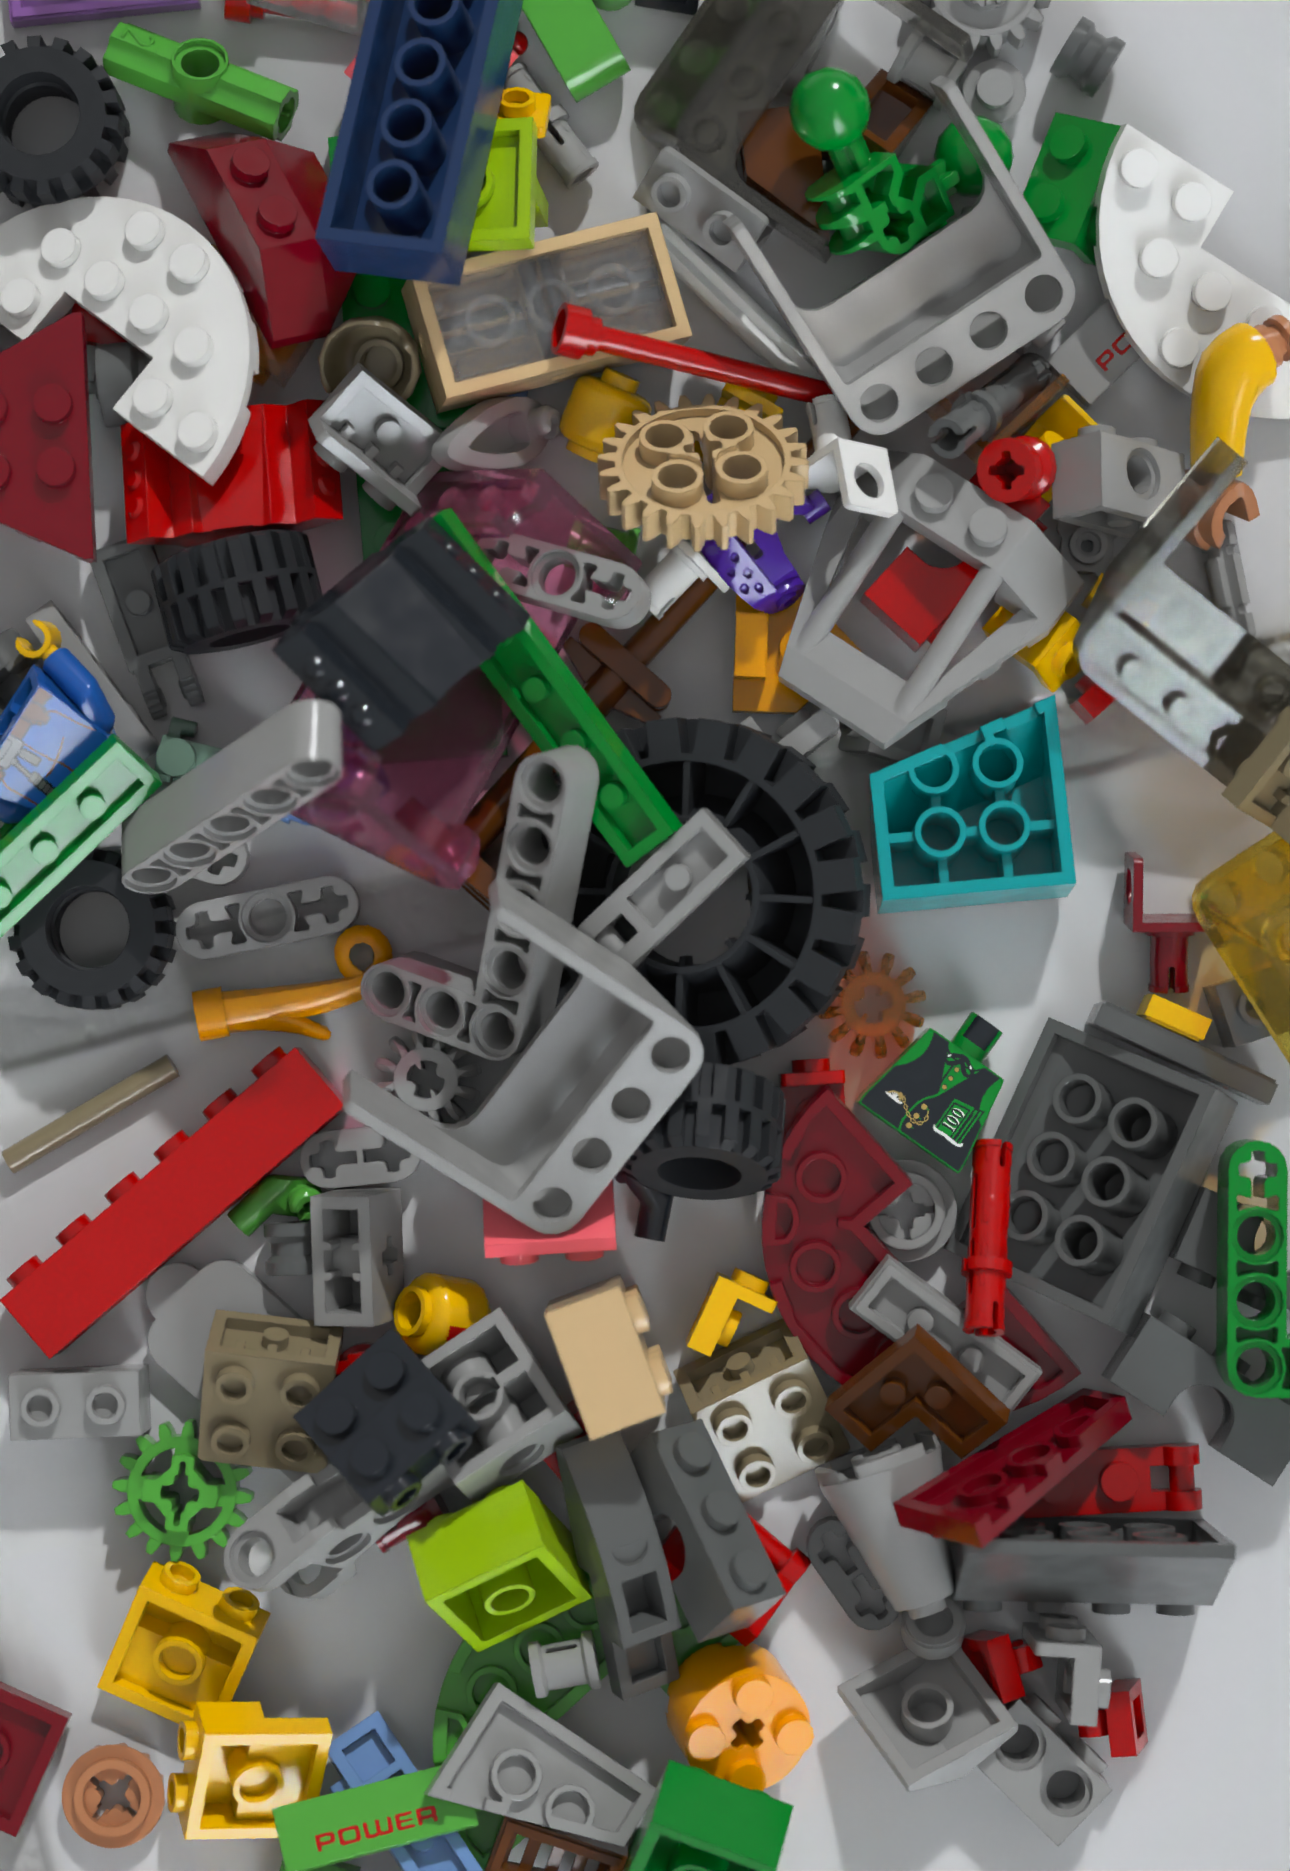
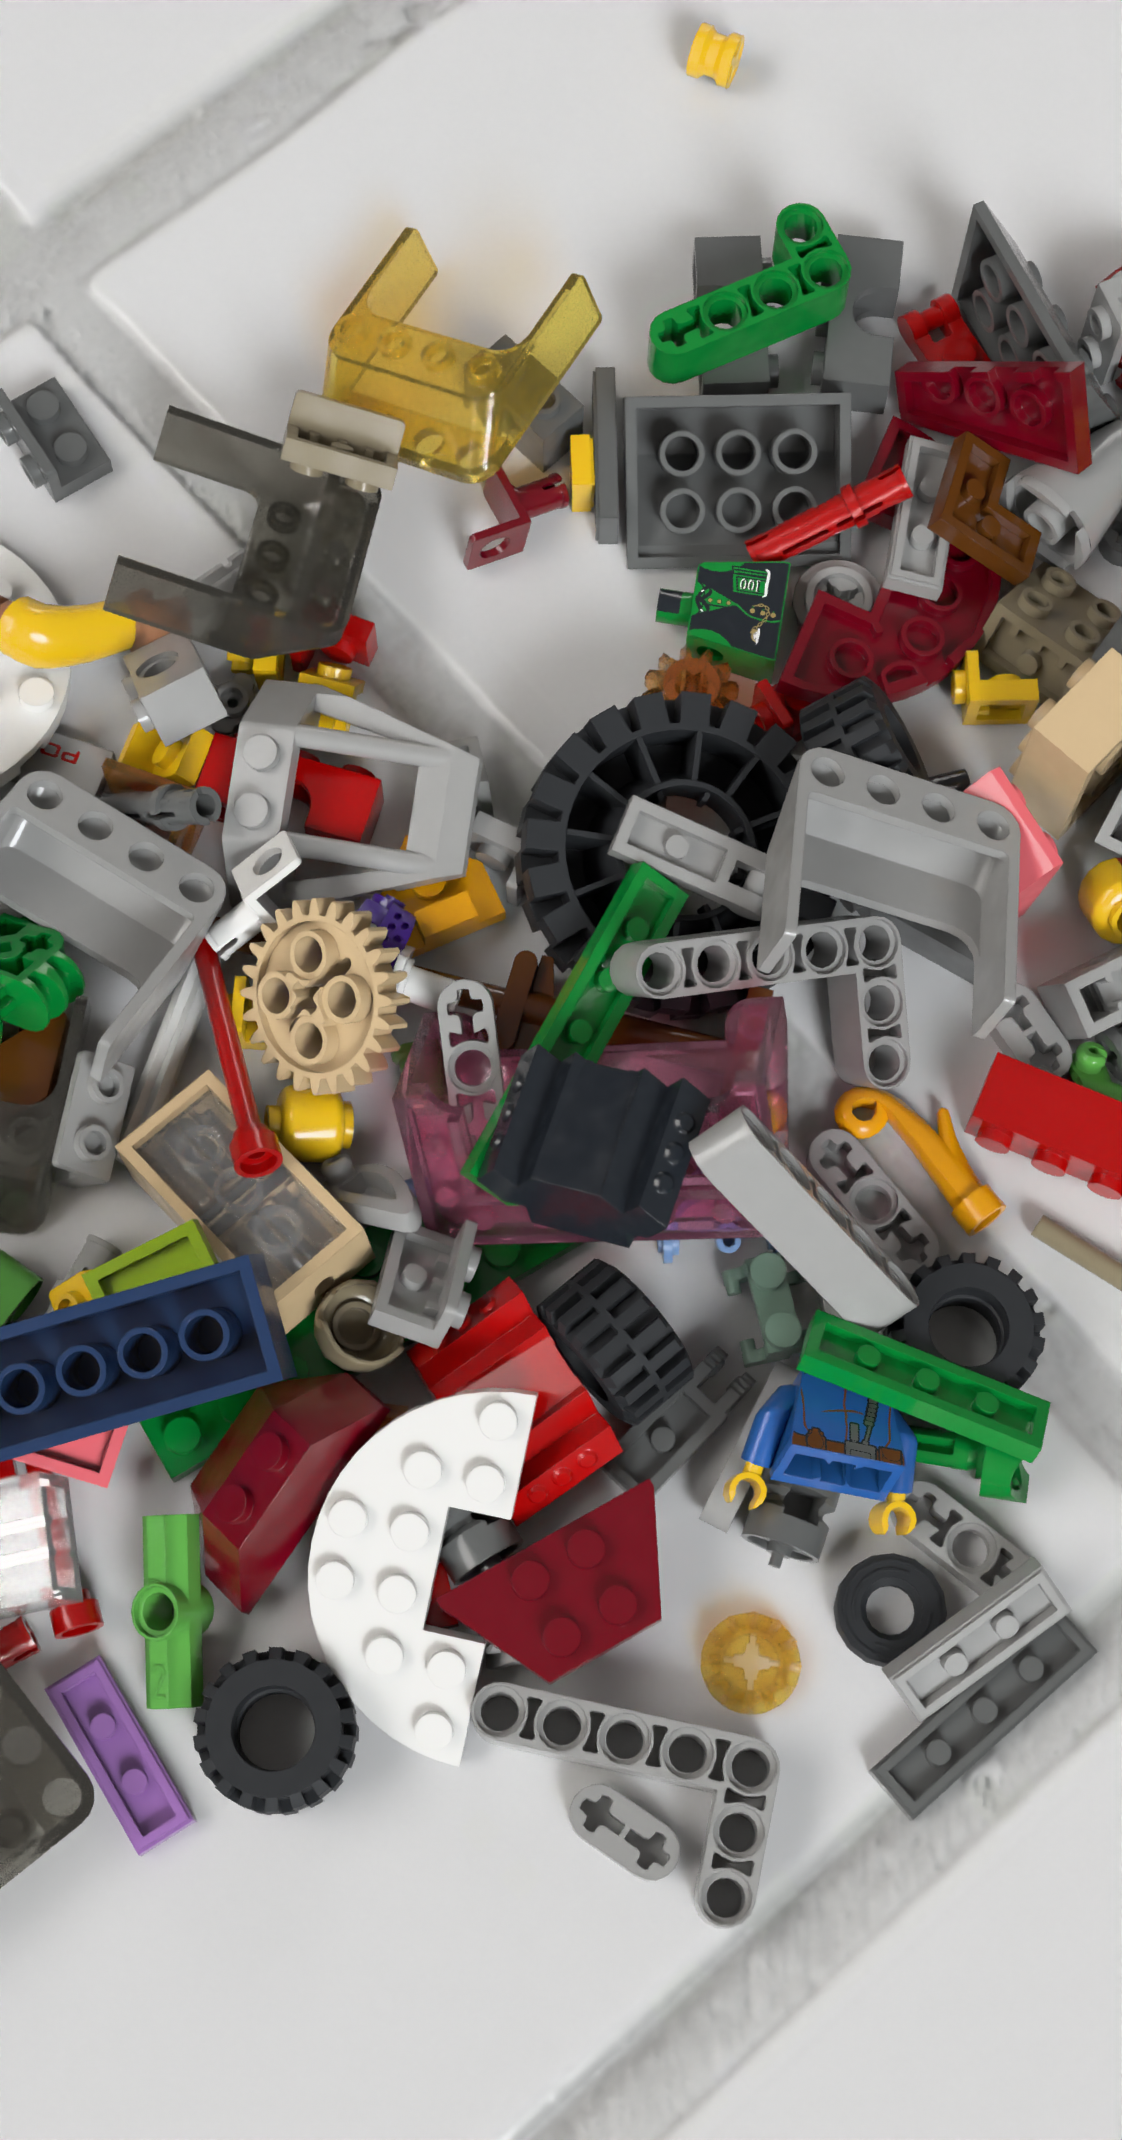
camera: 115 degrees left, 15 degrees down
light grey gear [375,1031,482,1124] -> none
teal wedge [869,695,1076,914] -> none
red wheel [976,435,1057,503] -> none

